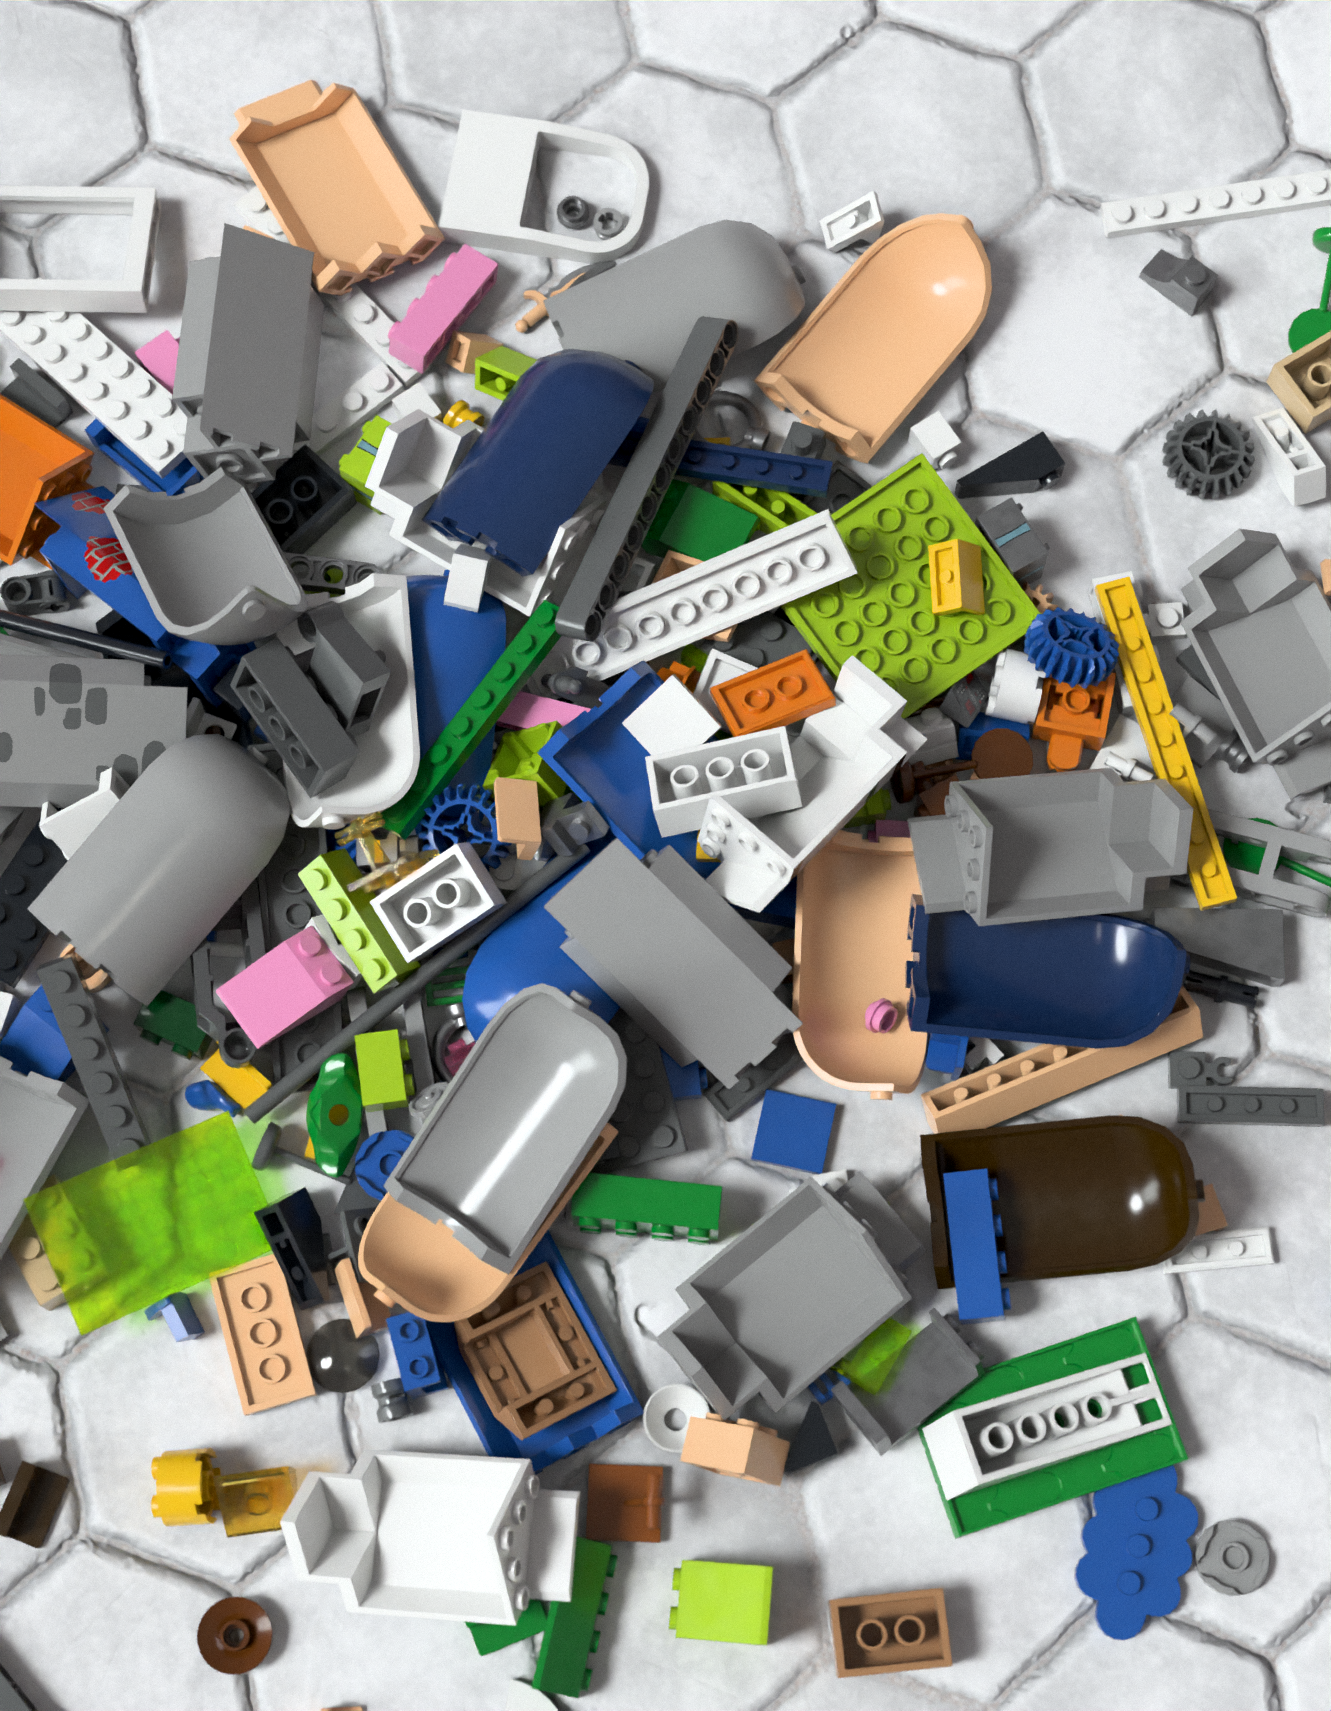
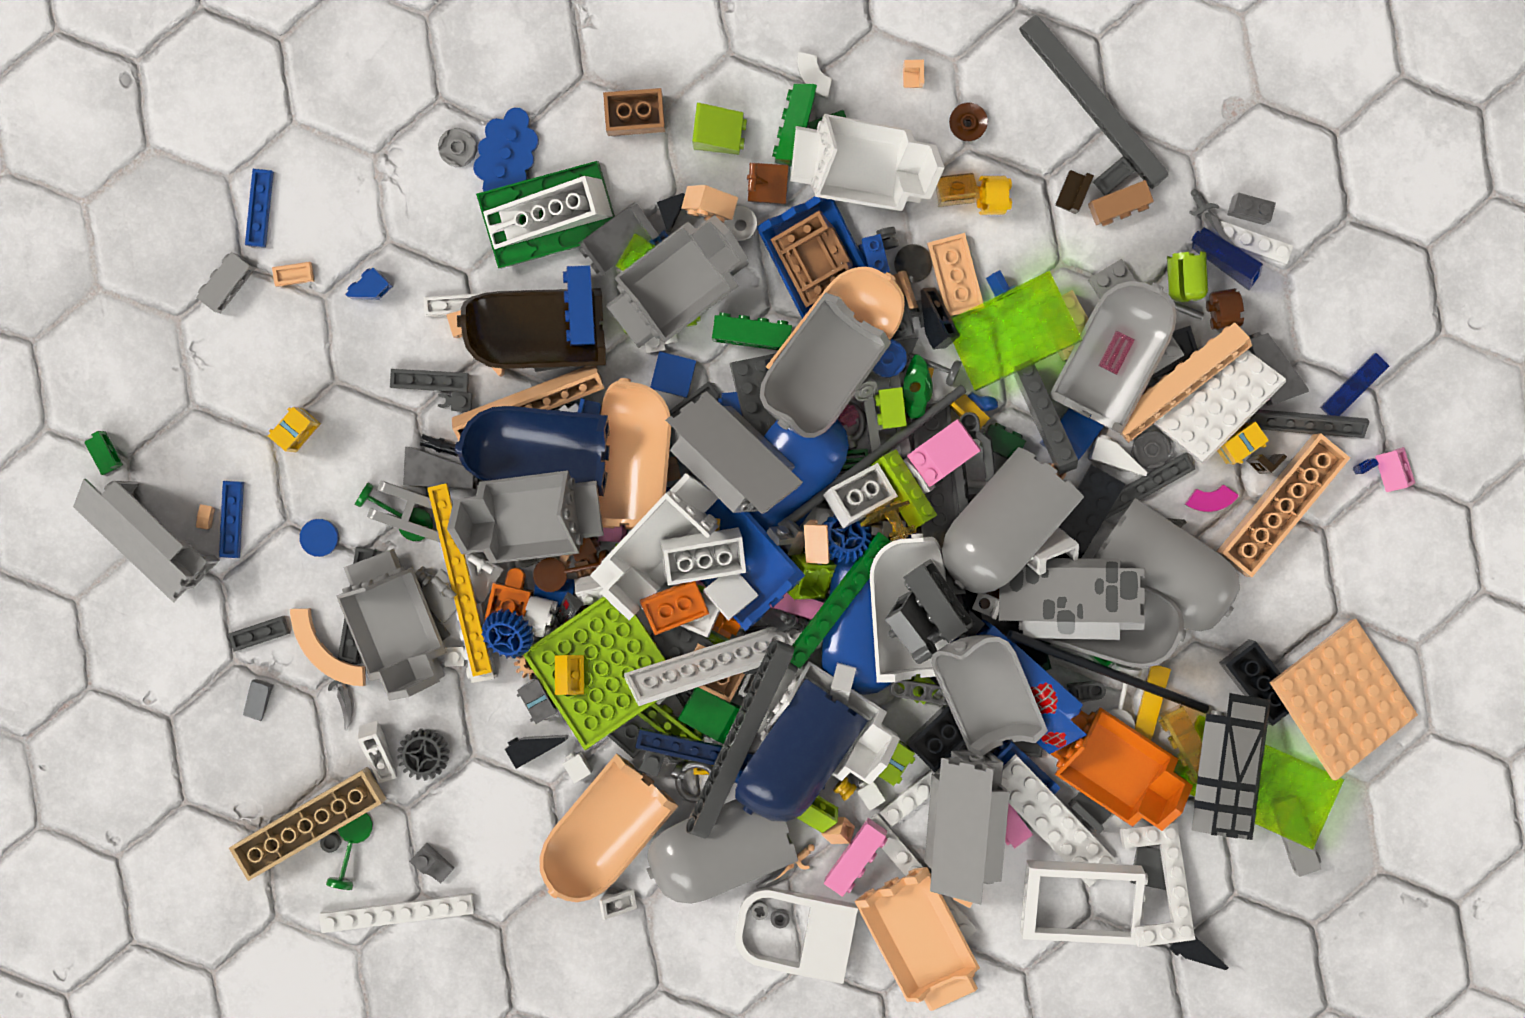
camera: 175 degrees right, 15 degrees up
bright pink plate [865,998,898,1034] -> none

